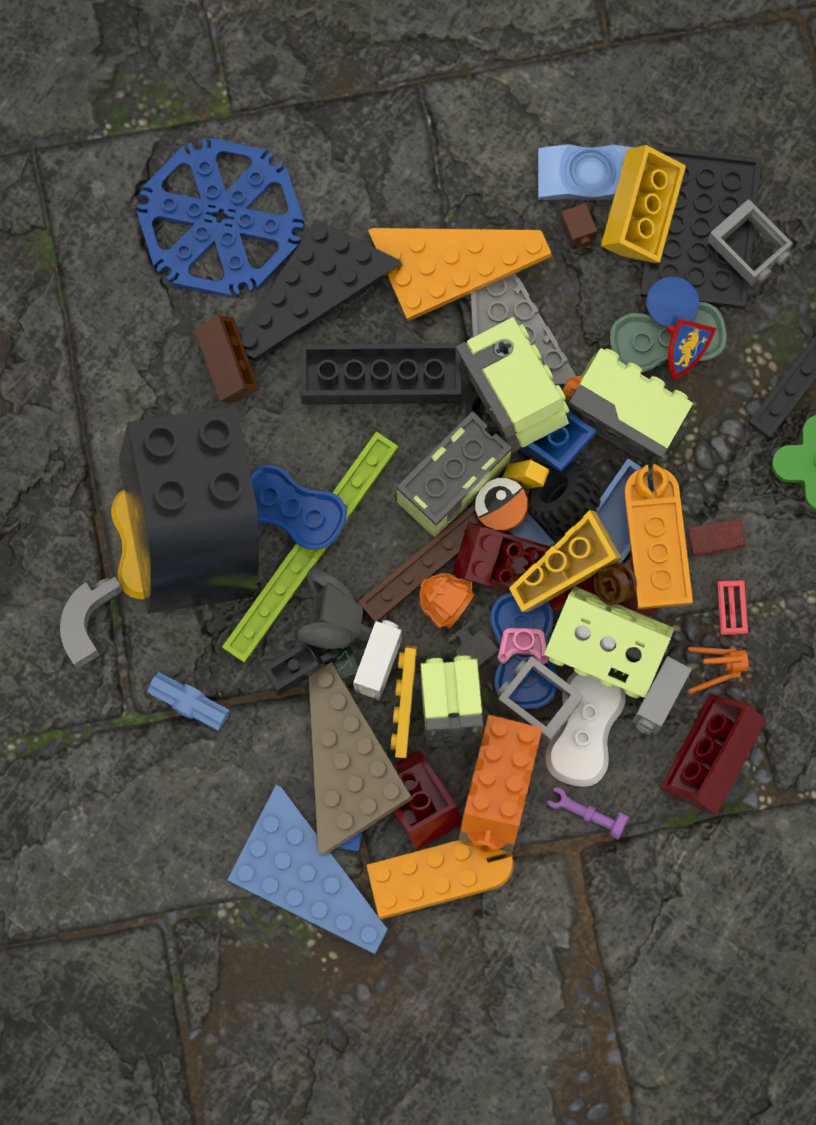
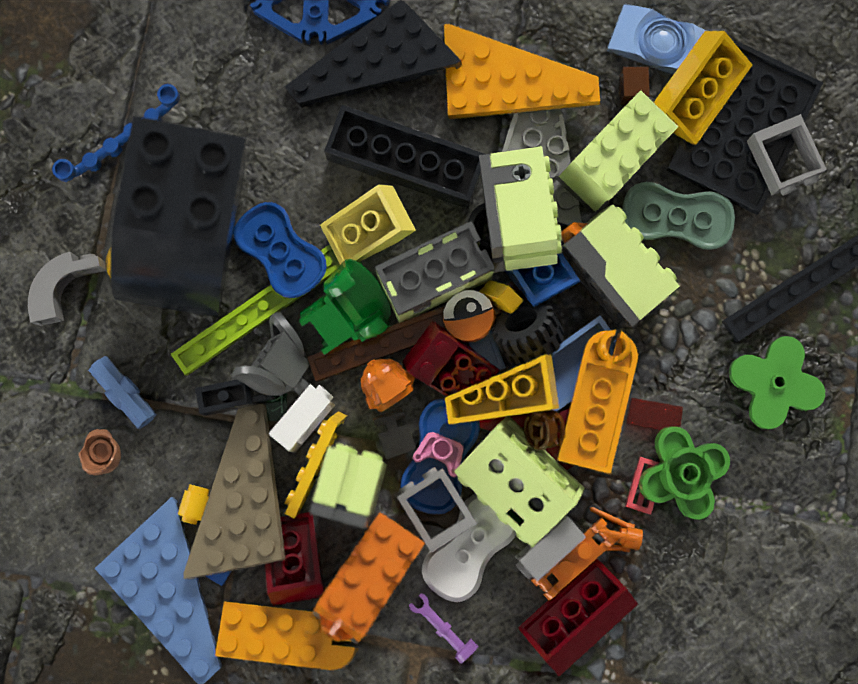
camera: 20 degrees right, 5 degrees up
reddish brown brick [195,316,259,403] -> none
blue dish [646,277,699,327] -> none
shield [667,318,717,380] -> none
none -> blue bar [52,84,180,182]
none -> nougat hair [79,429,121,475]
none -> yellow brick [178,484,210,525]
none -> green piece [299,259,391,355]
none -> light yellow slope [320,185,416,265]
none -> orange plate [531,518,620,601]
none -> yellowish green piece [556,90,678,214]
none -> bright green plant [639,426,730,520]

